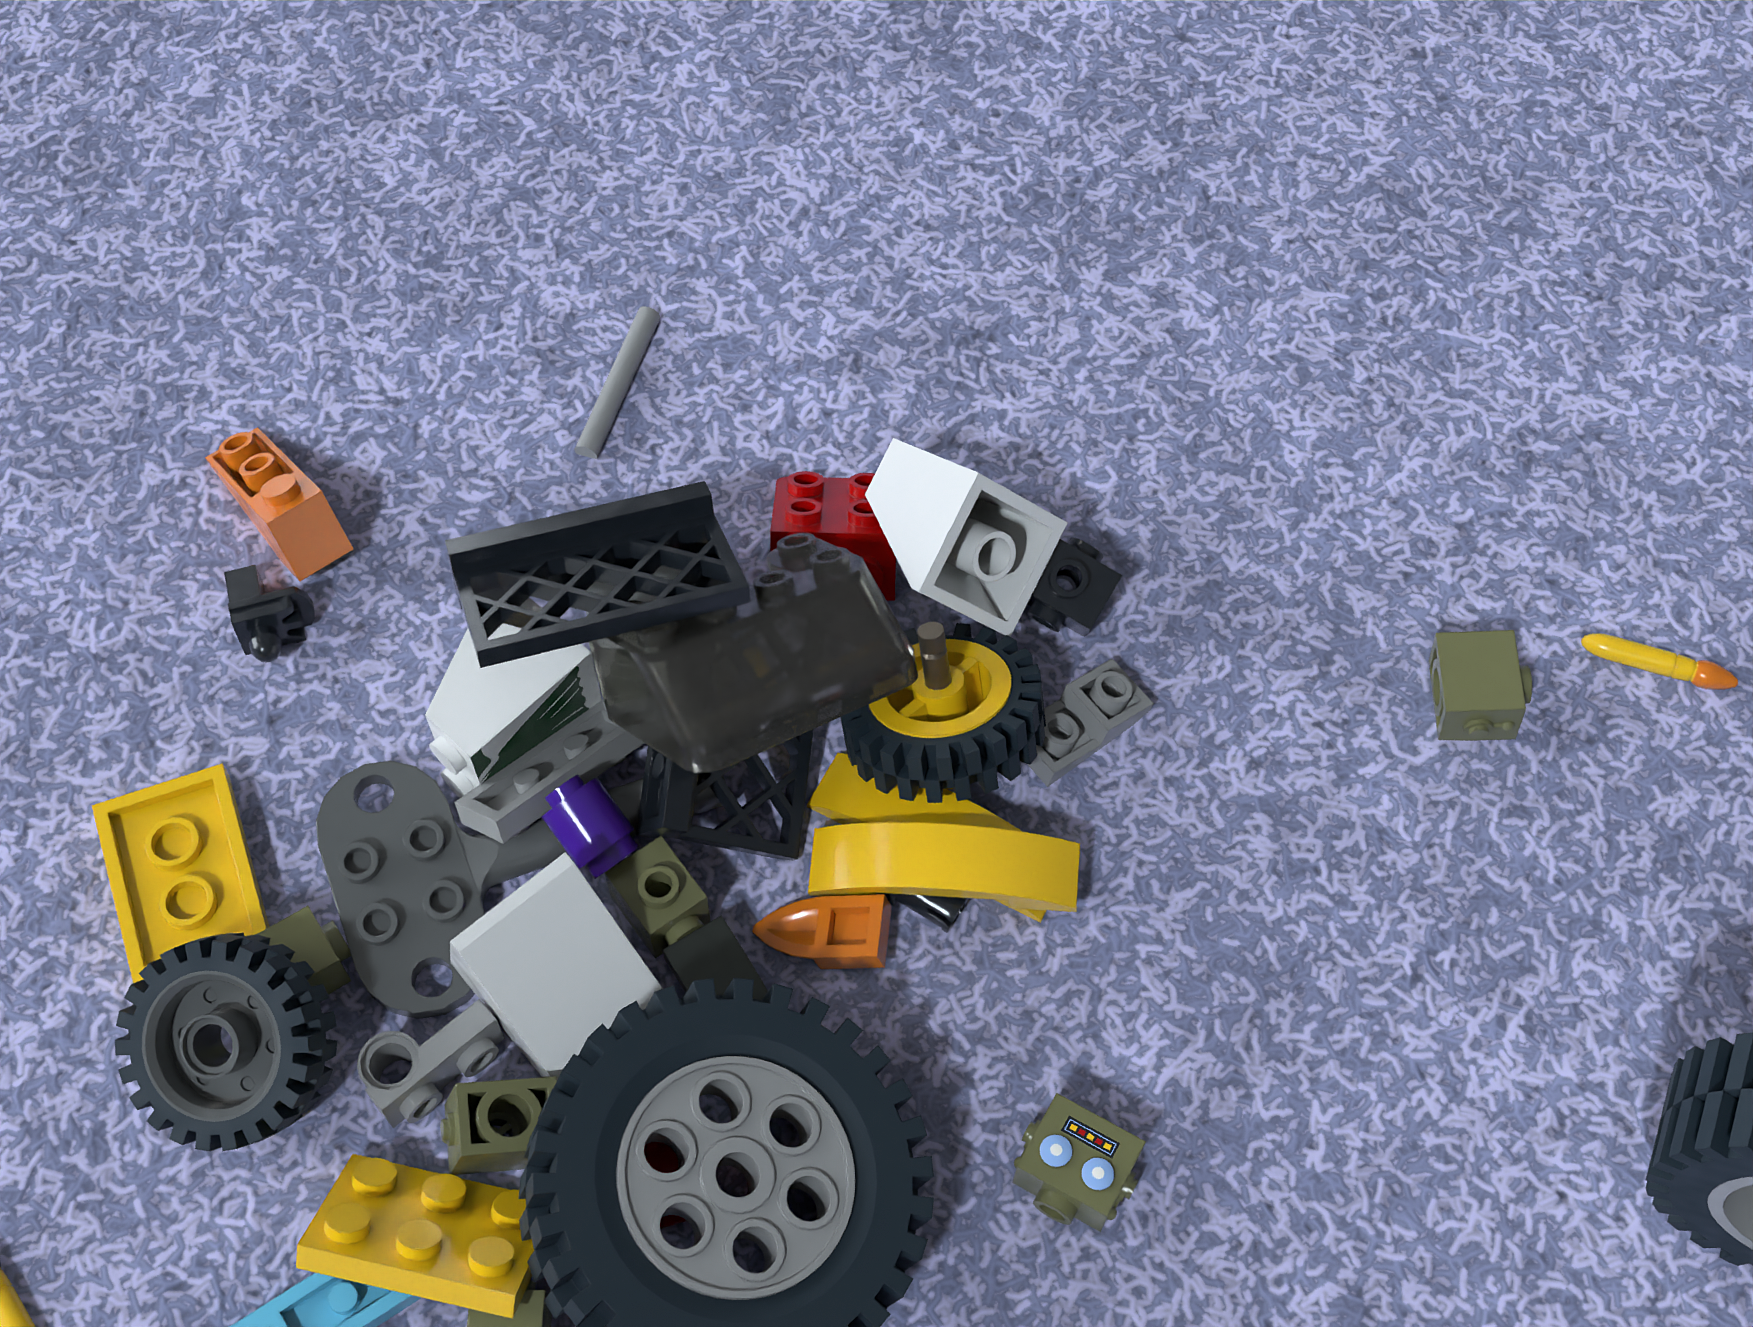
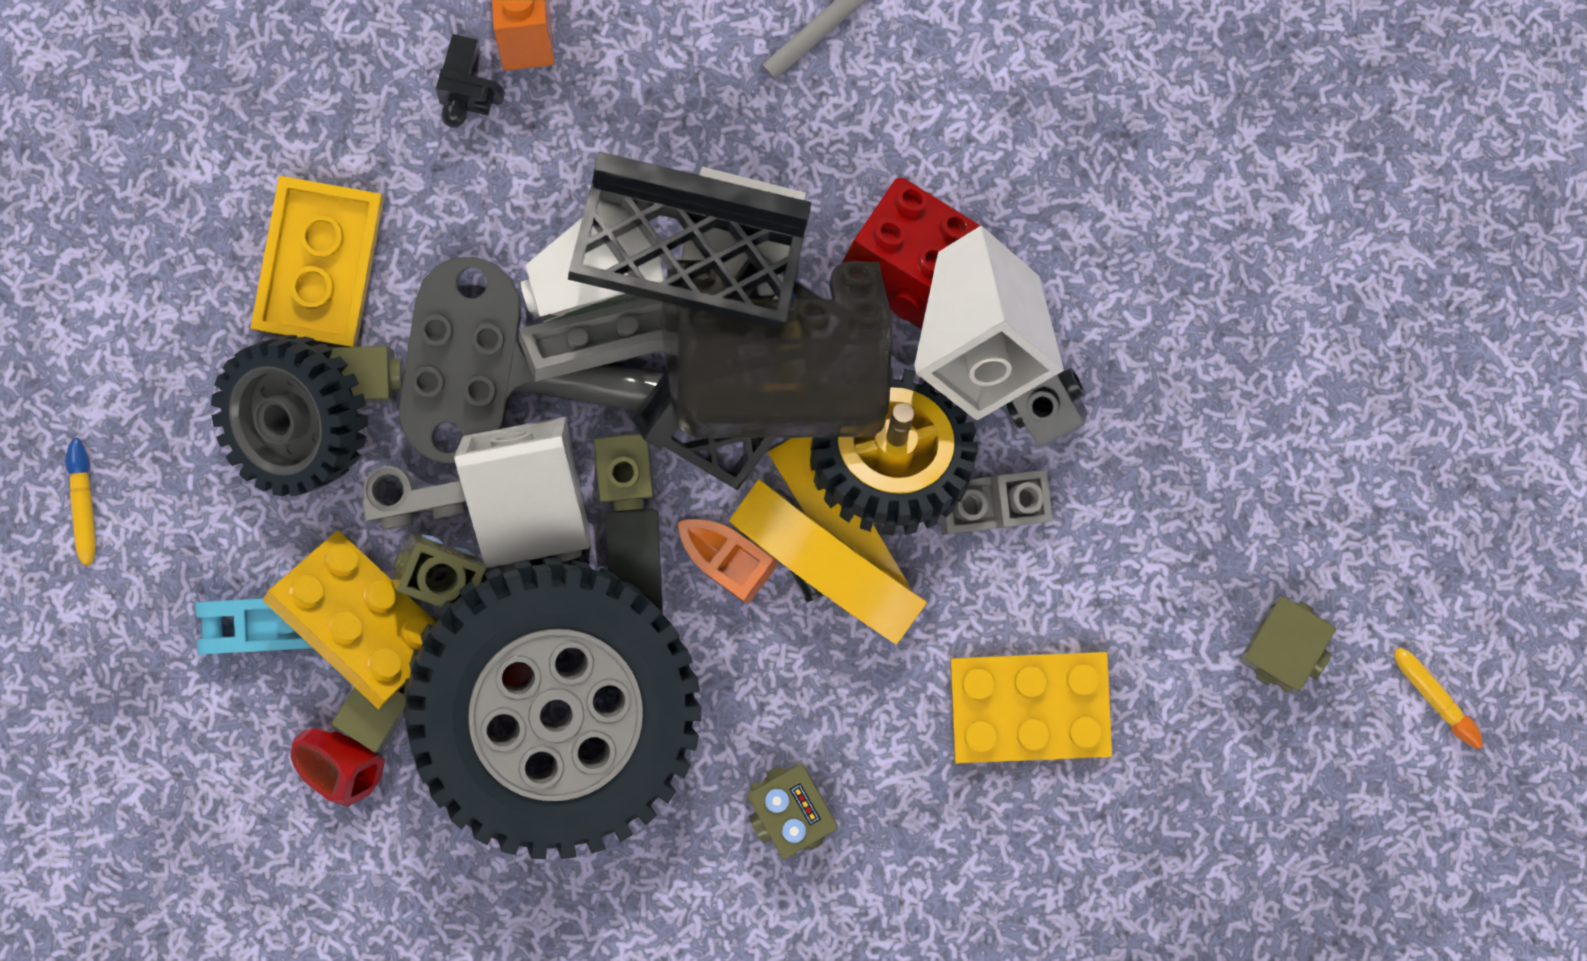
camera: 25 degrees right, 25 degrees up
dark purple brick [542,774,639,879] -> none
none -> yellow plate [950,652,1112,763]

